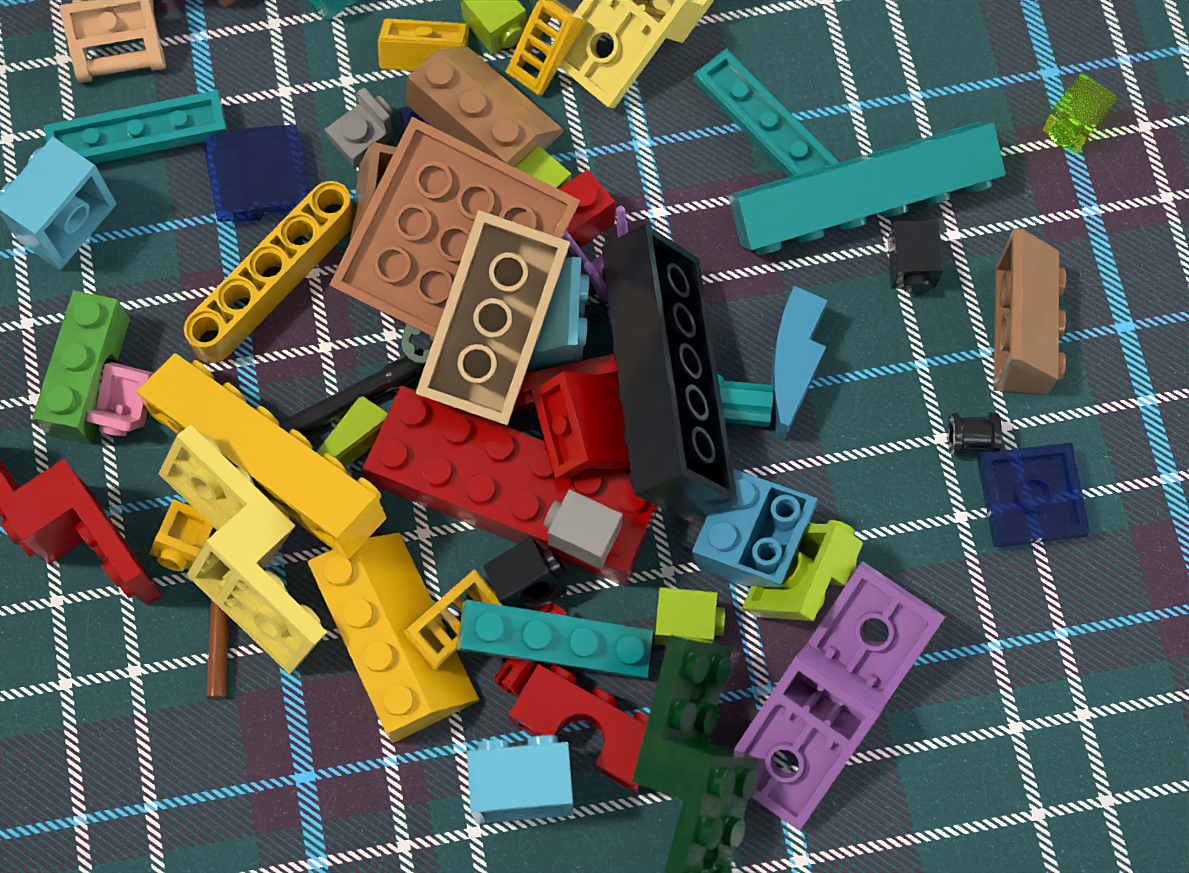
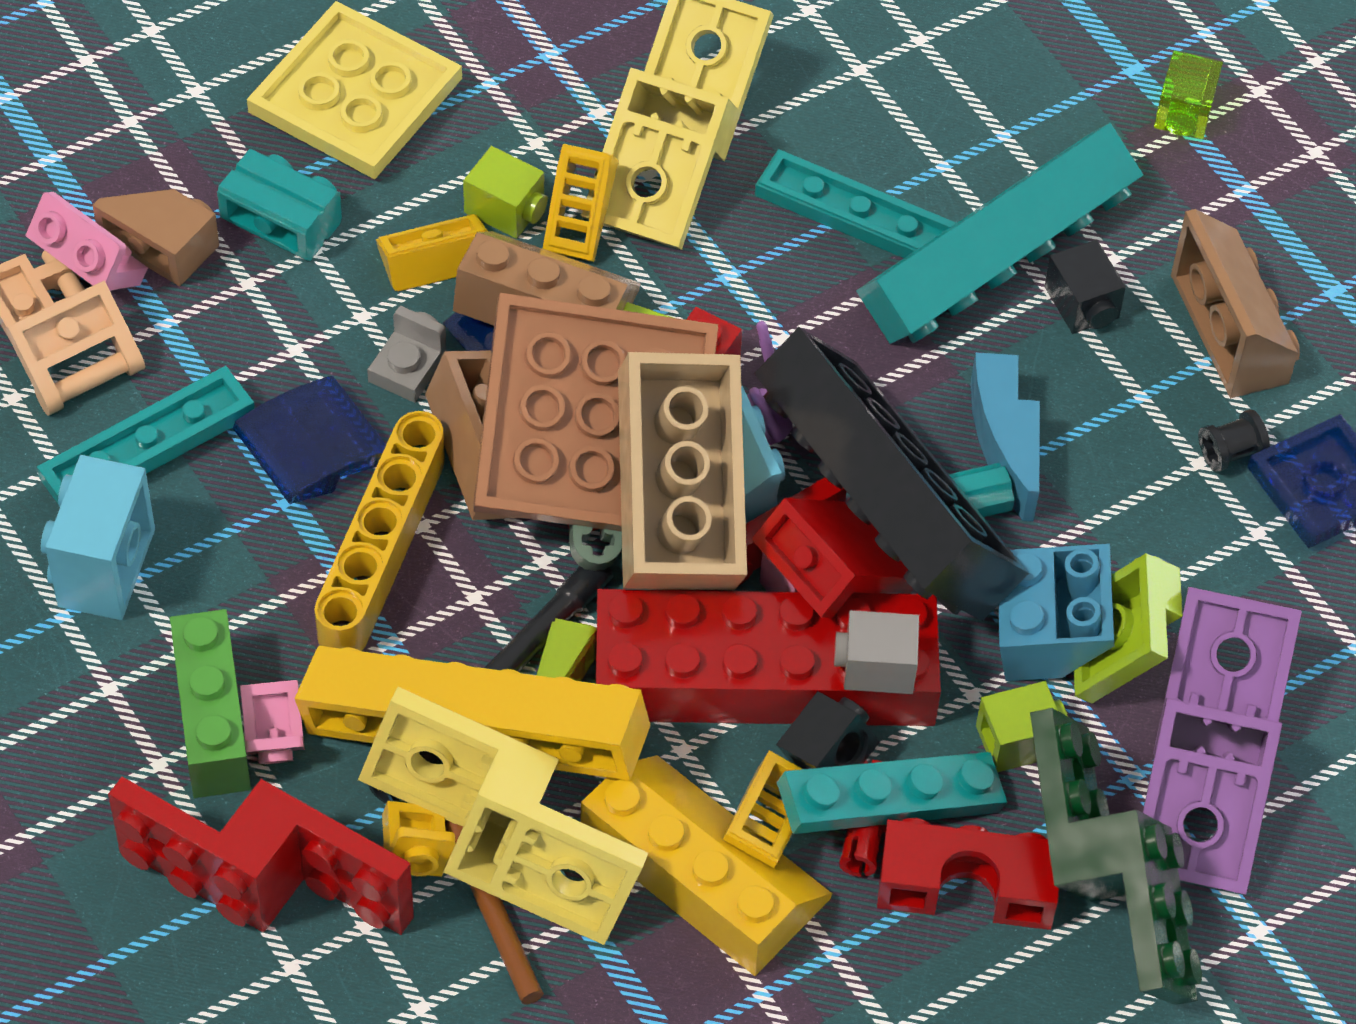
camera: 25 degrees left, 15 degrees down
medium azure brick [467,735,574,824] -> none

